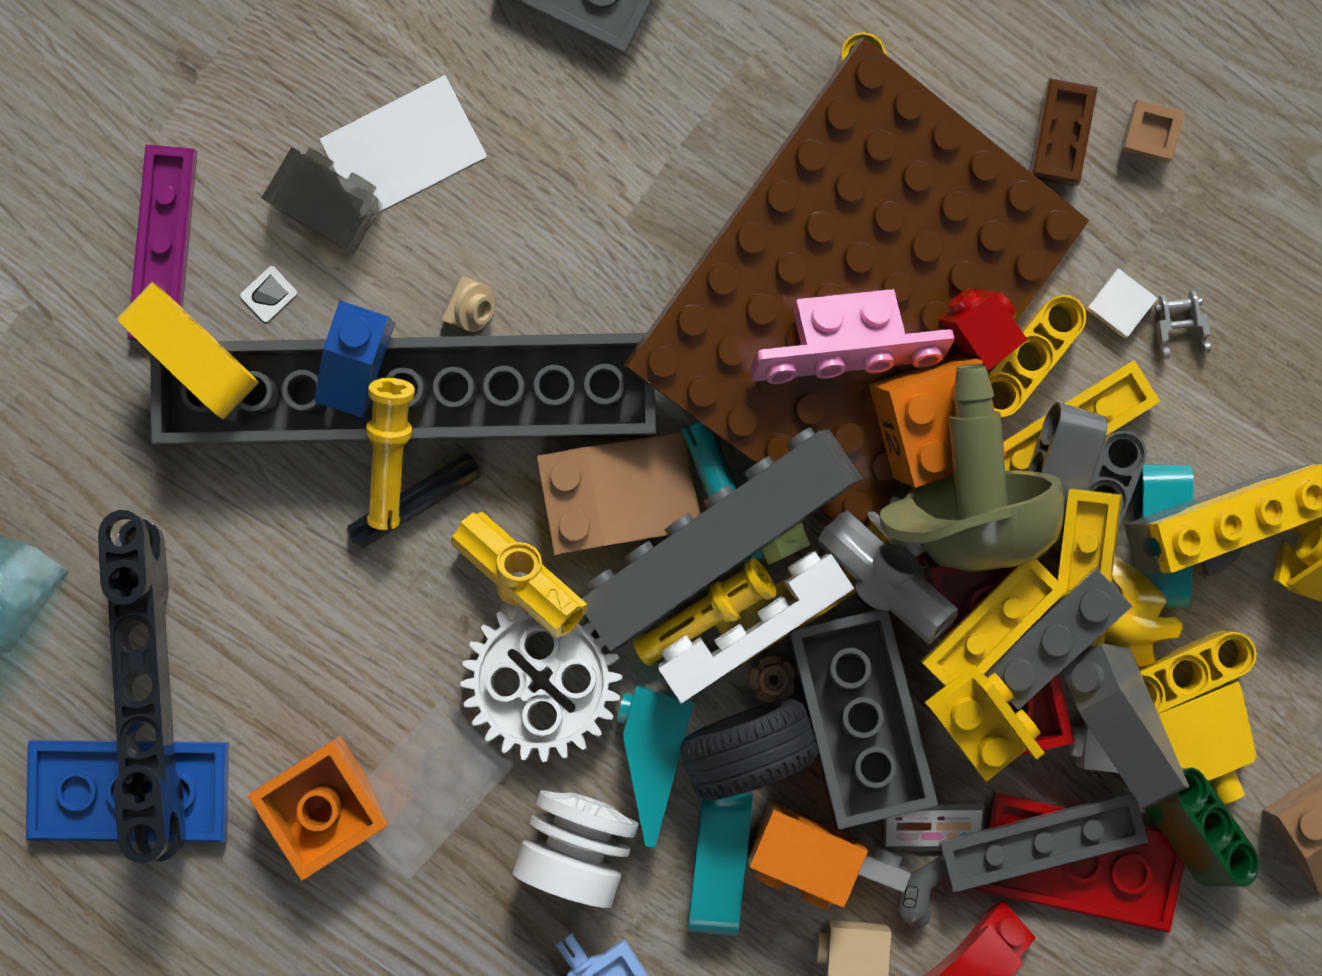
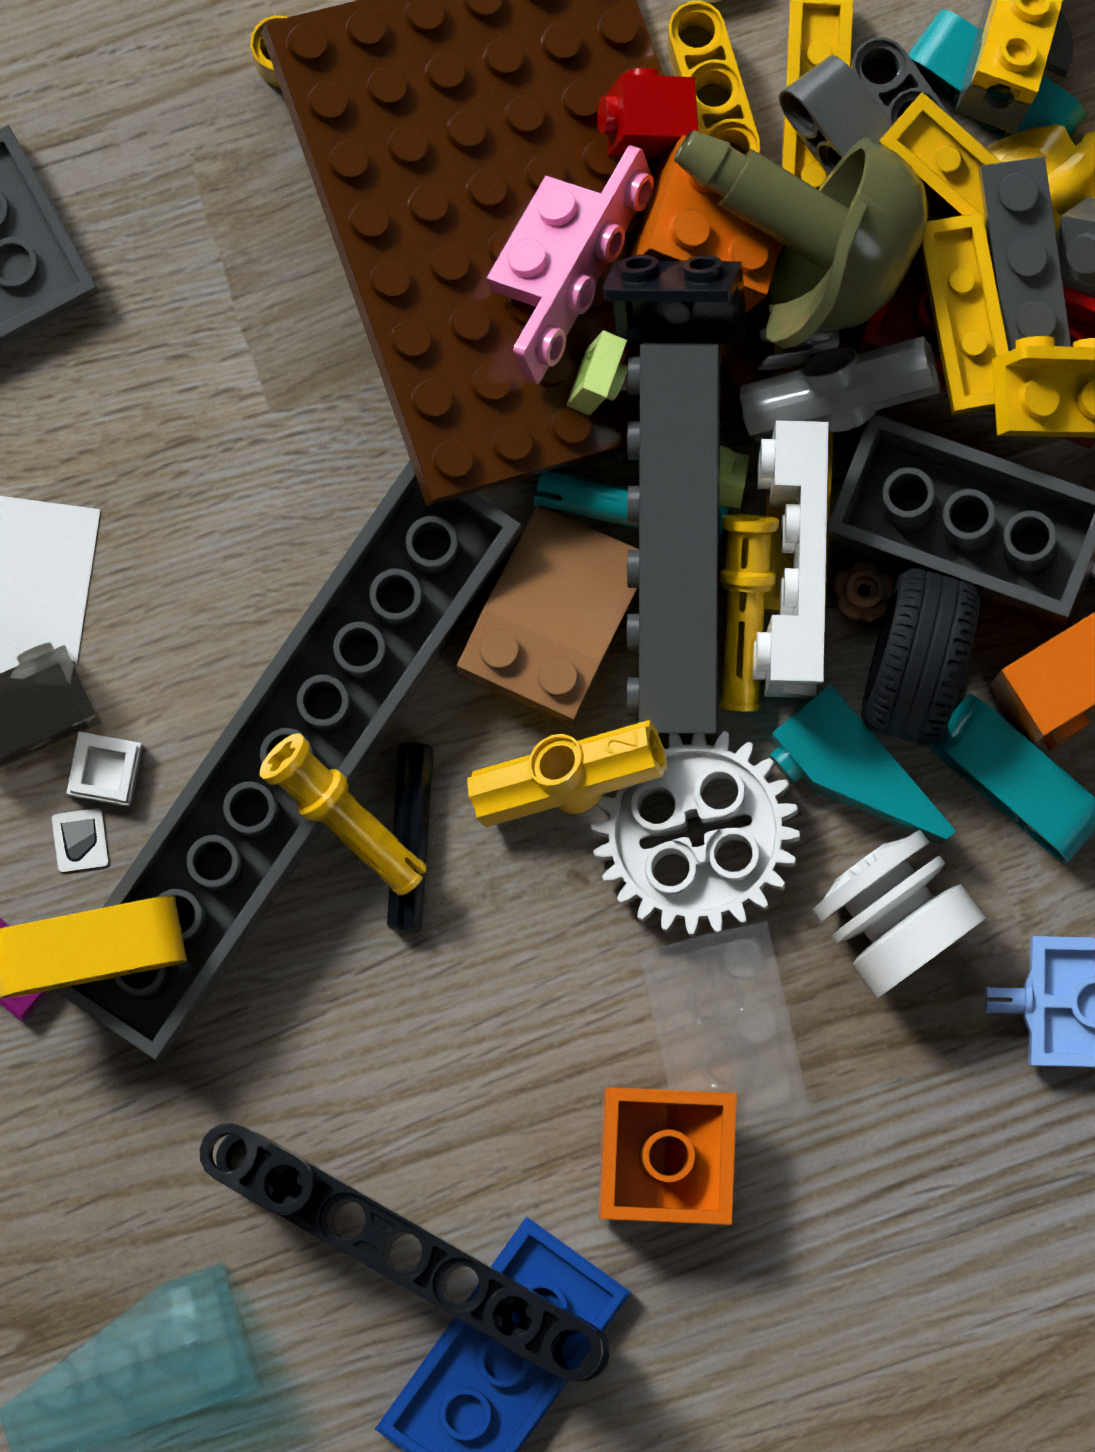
camera: 55 degrees left, 5 degrees down
blue slope [314,300,395,418] -> none
tan plate [441,275,495,332] -> none
none -> white tile [66,732,143,807]
none -> yellowish green plate [566,330,628,416]
none -> black bracket [603,255,748,343]

